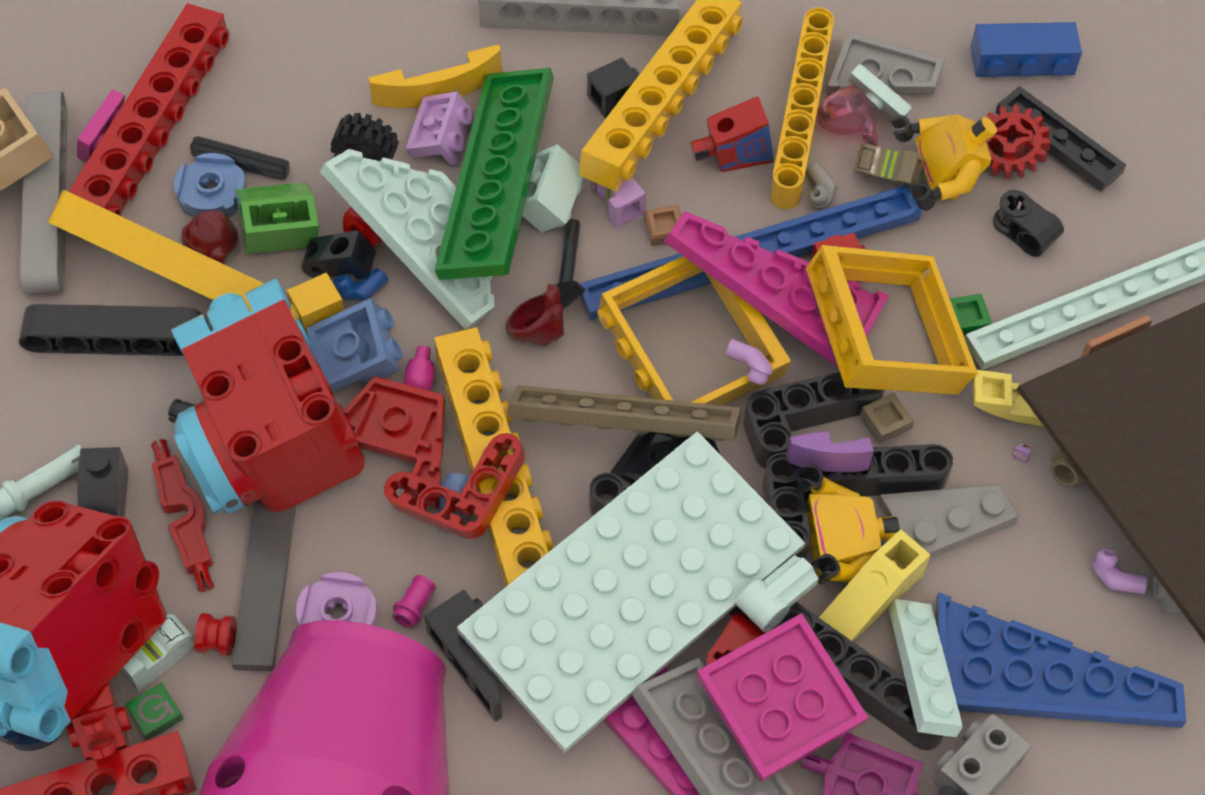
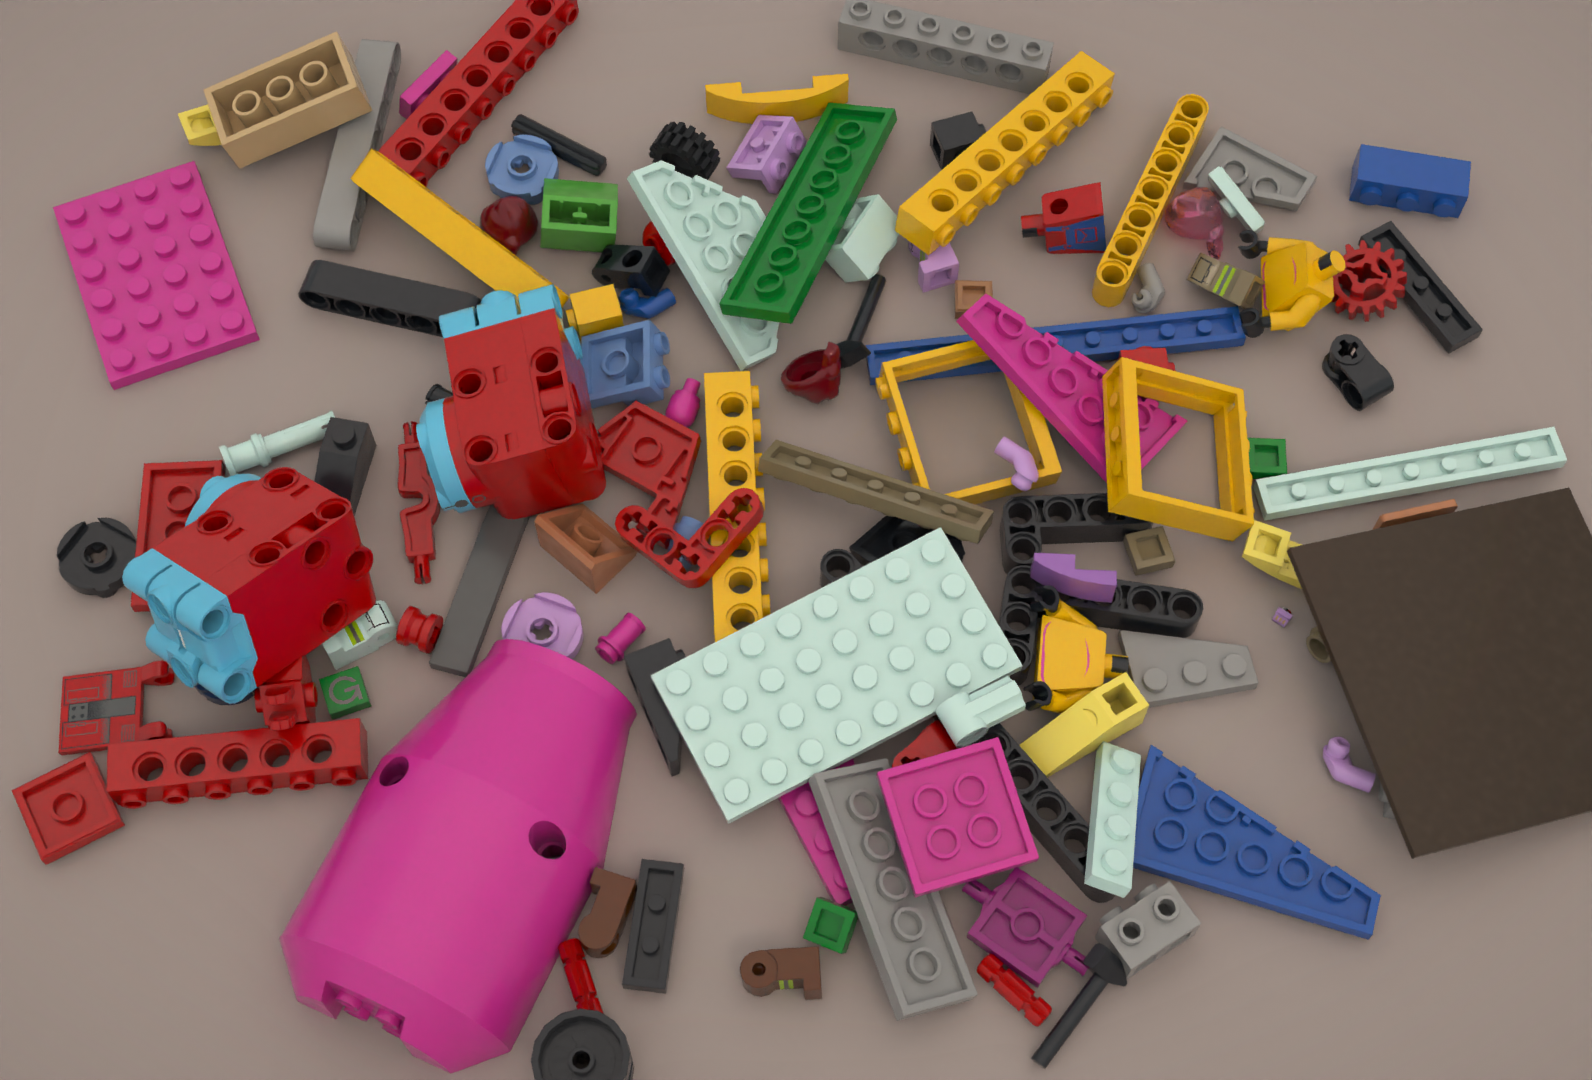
camera: 15 degrees right, 5 degrees up
none -> nougat slope [534,503,638,594]

